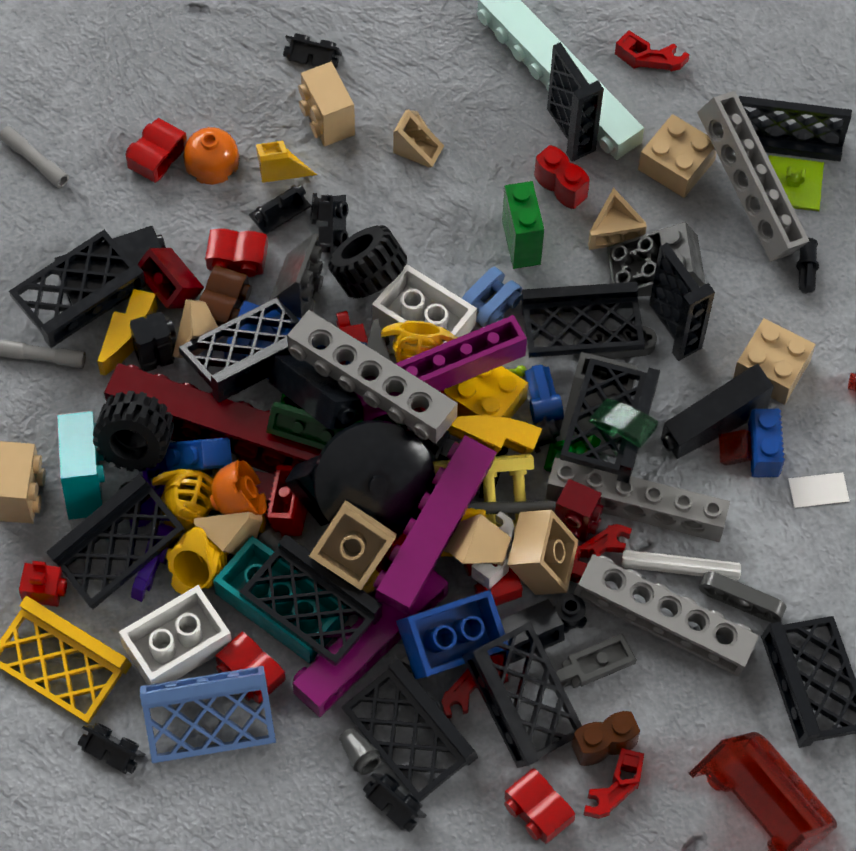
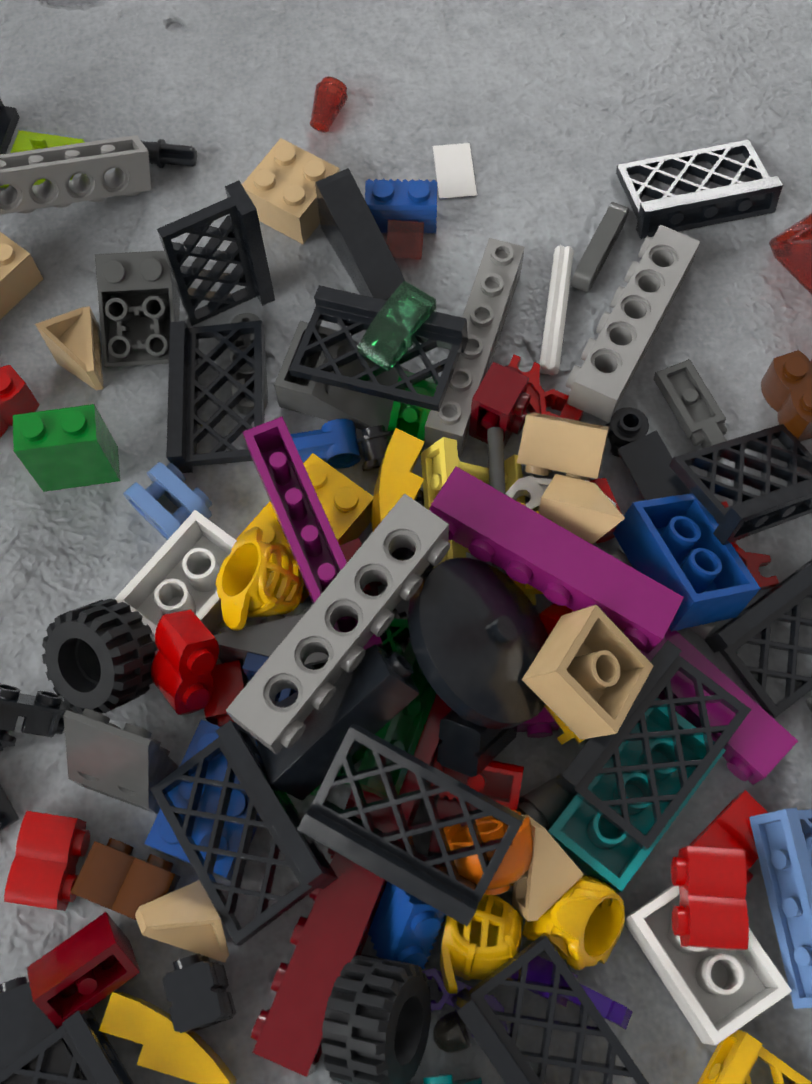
camera: 85 degrees left, 5 degrees up
none -> red brick [151,609,219,715]
none -> black fence [297,723,524,927]
none -> red brick [671,846,749,950]

